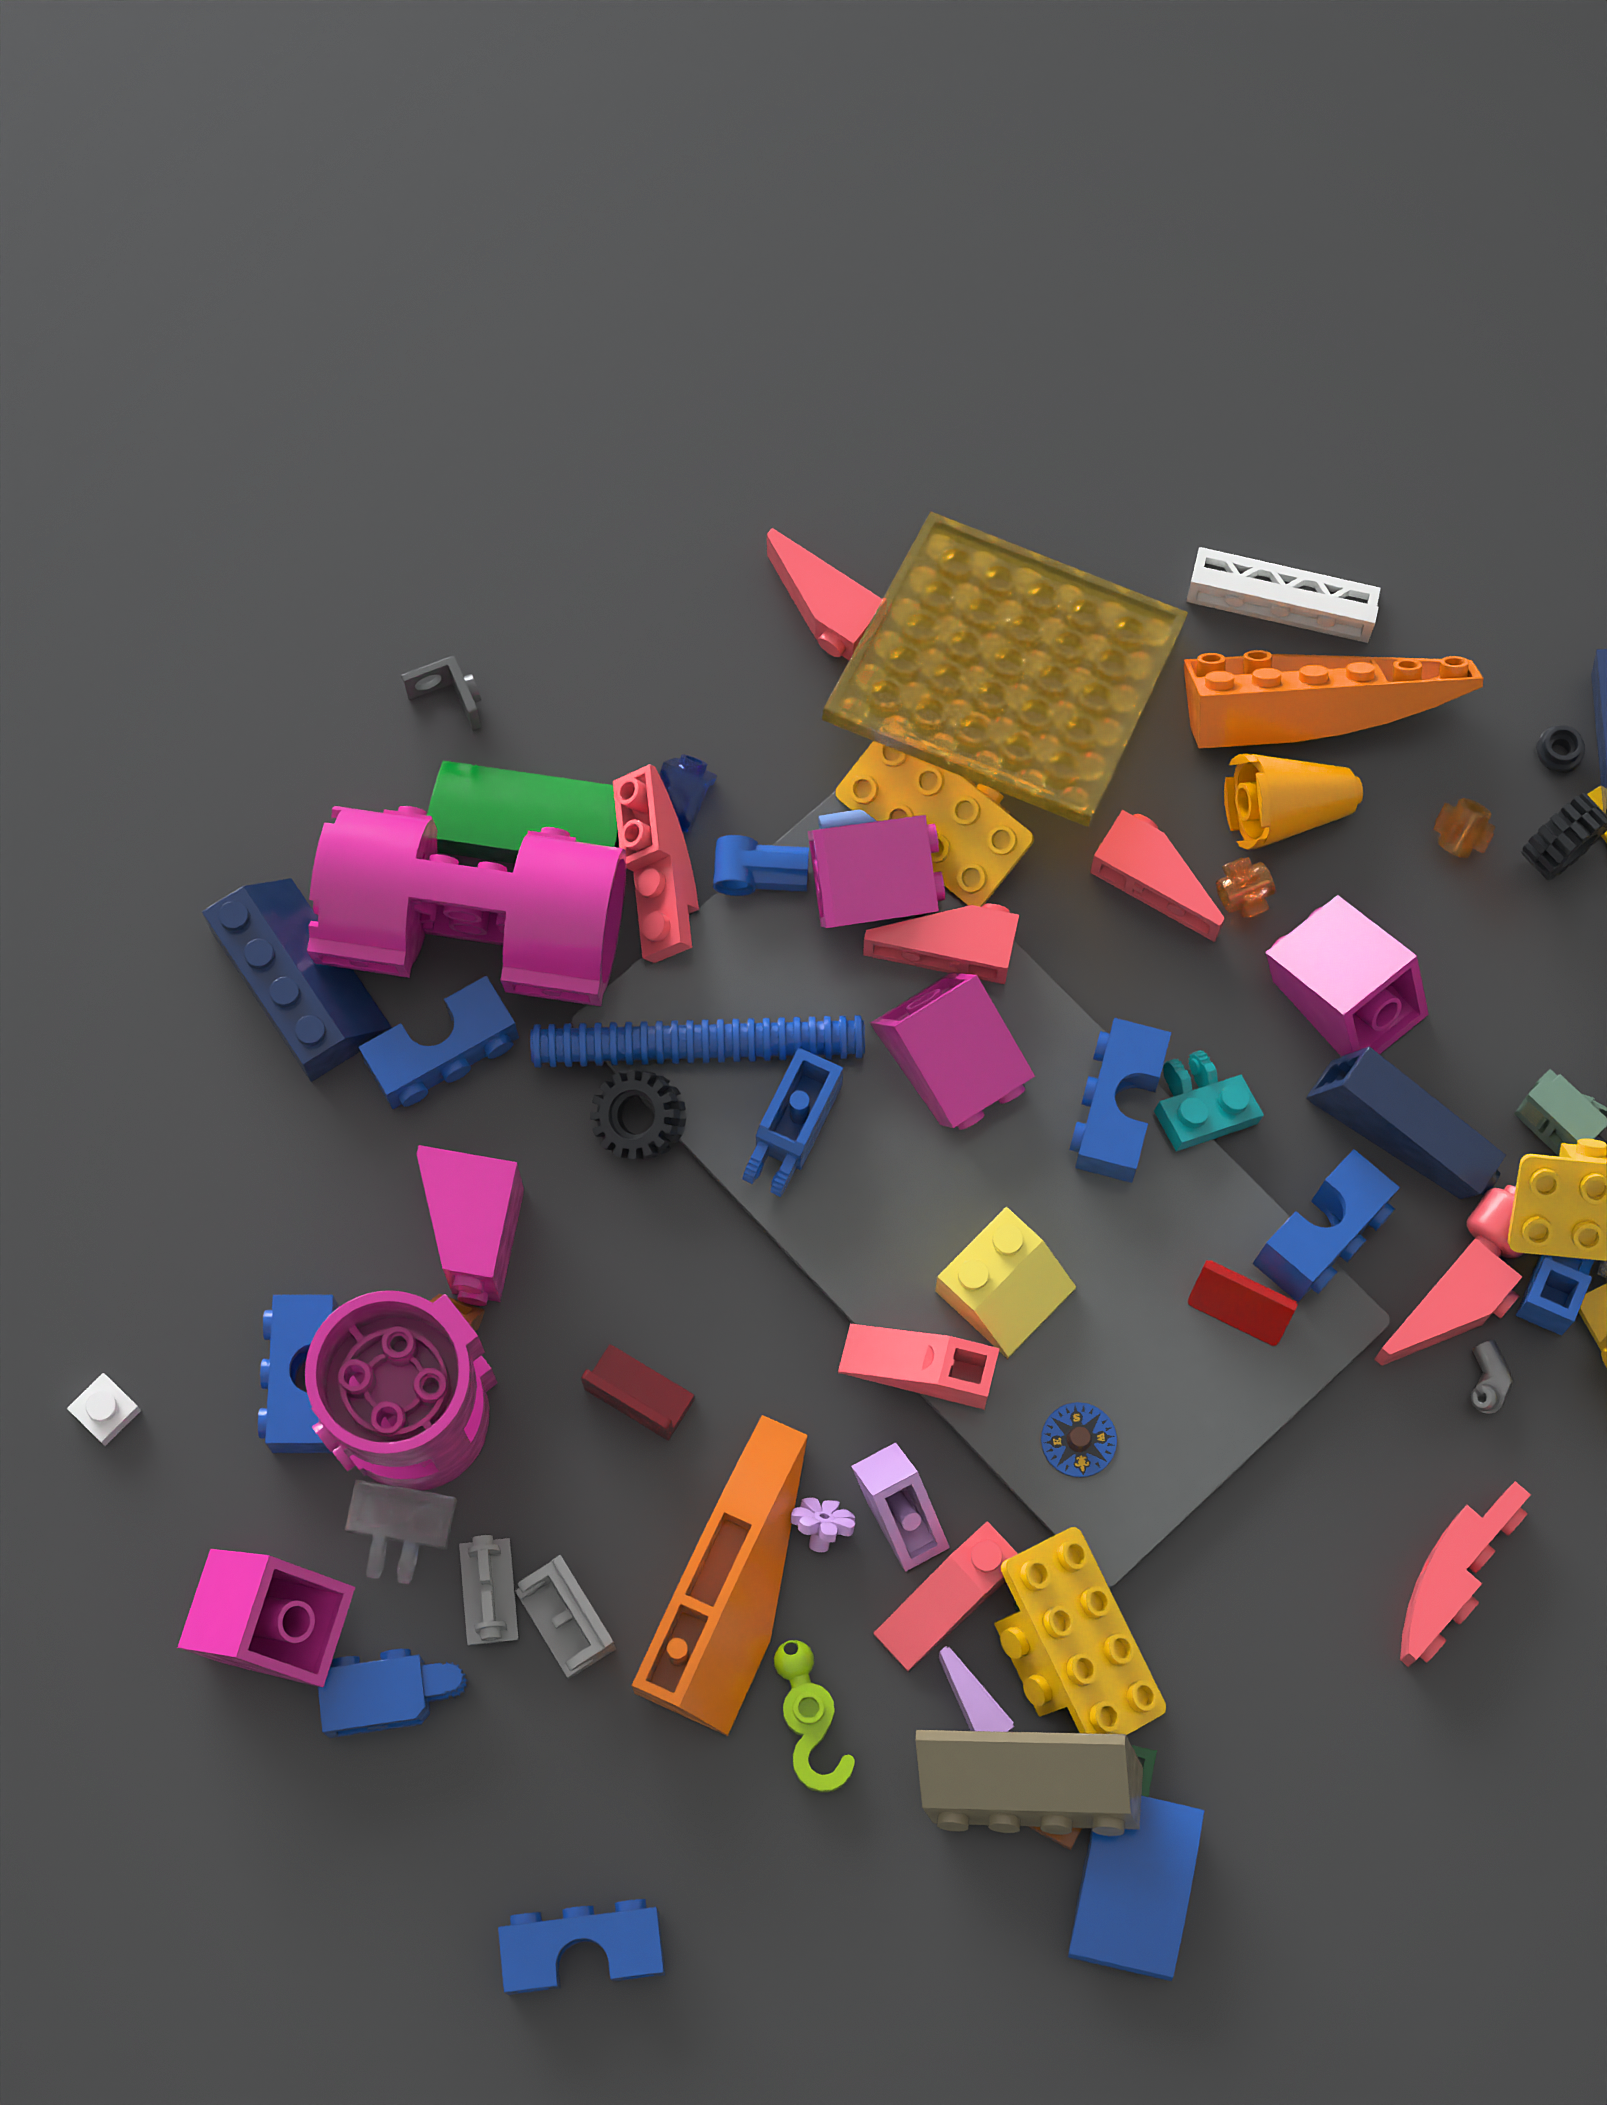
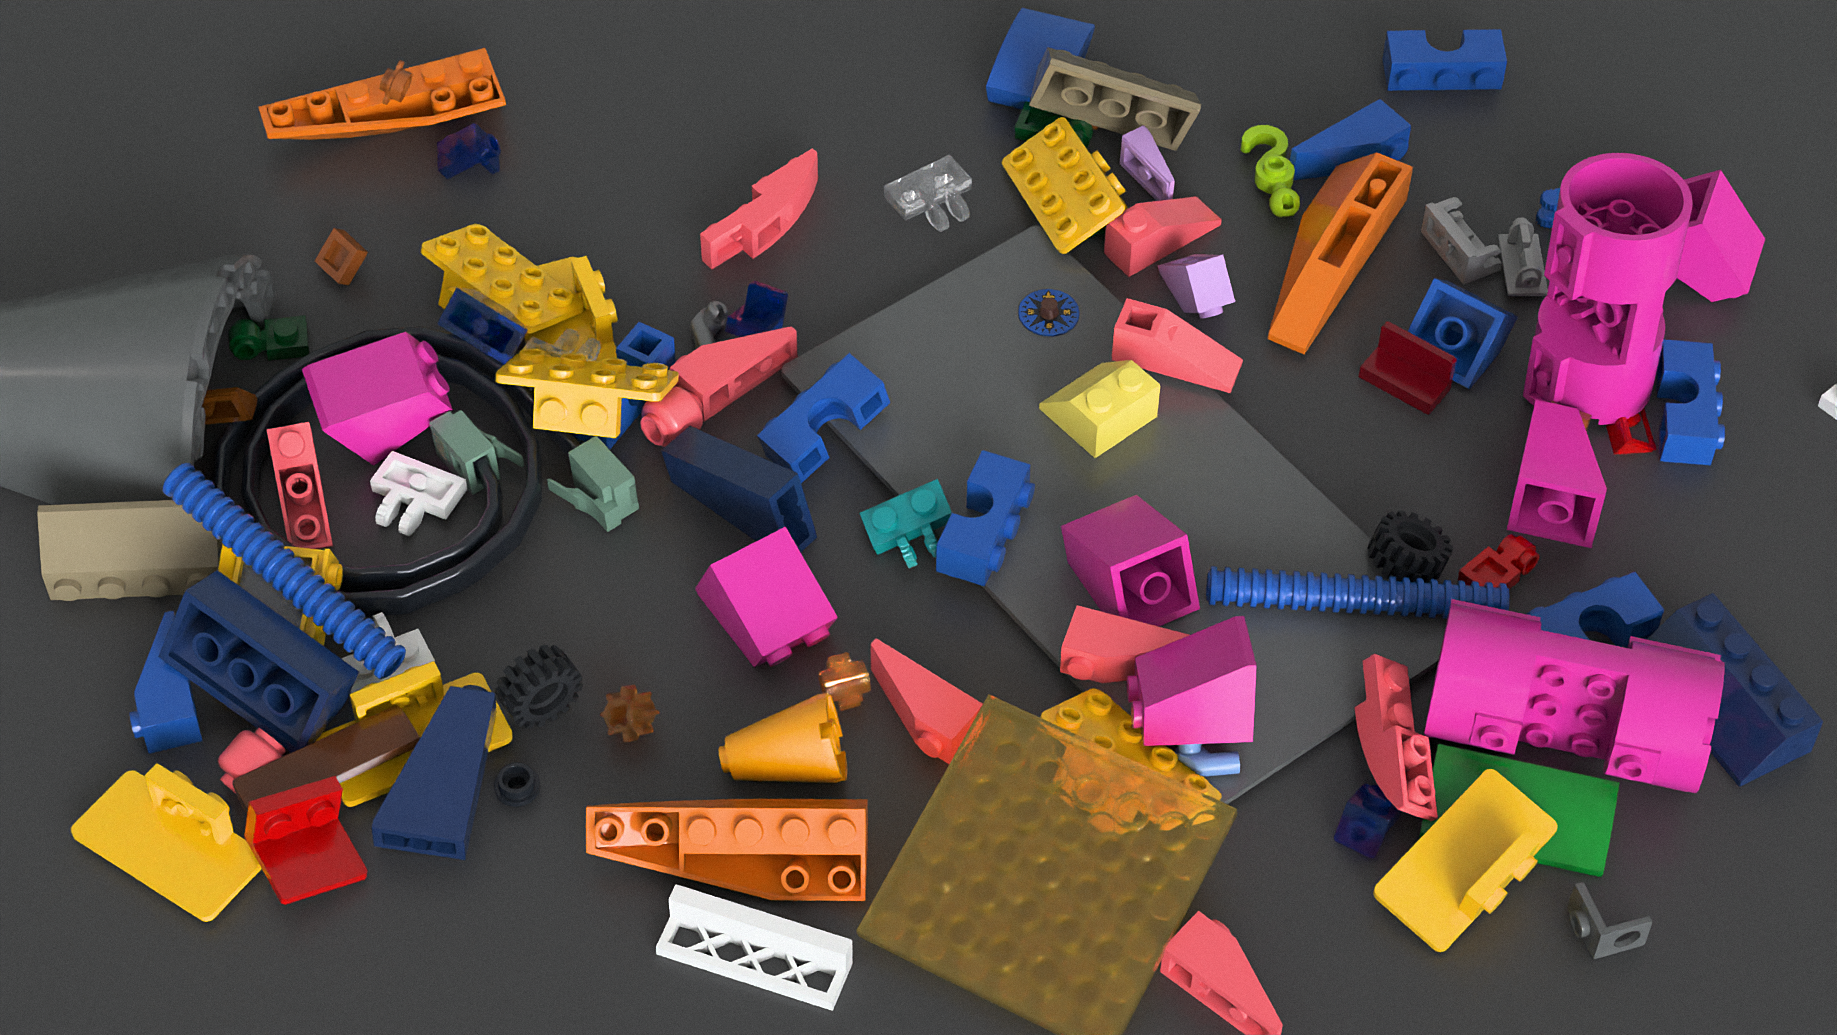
camera: 175 degrees left, 20 degrees down
blue piece [713,835,809,896] -> none
blue hinge [742,1047,843,1197] -> none
lavender plant [791,1498,855,1552] -> none
red slope [1188,1260,1298,1346] -> none
none -> clear blue bracket [725,281,788,337]
none -> clear hinge [884,154,972,232]
none -> blue slope [1290,99,1411,180]
none -> yellow bracket [1373,769,1558,952]
none -> blue slope [1408,278,1518,389]
none -> red plate [1458,534,1540,590]

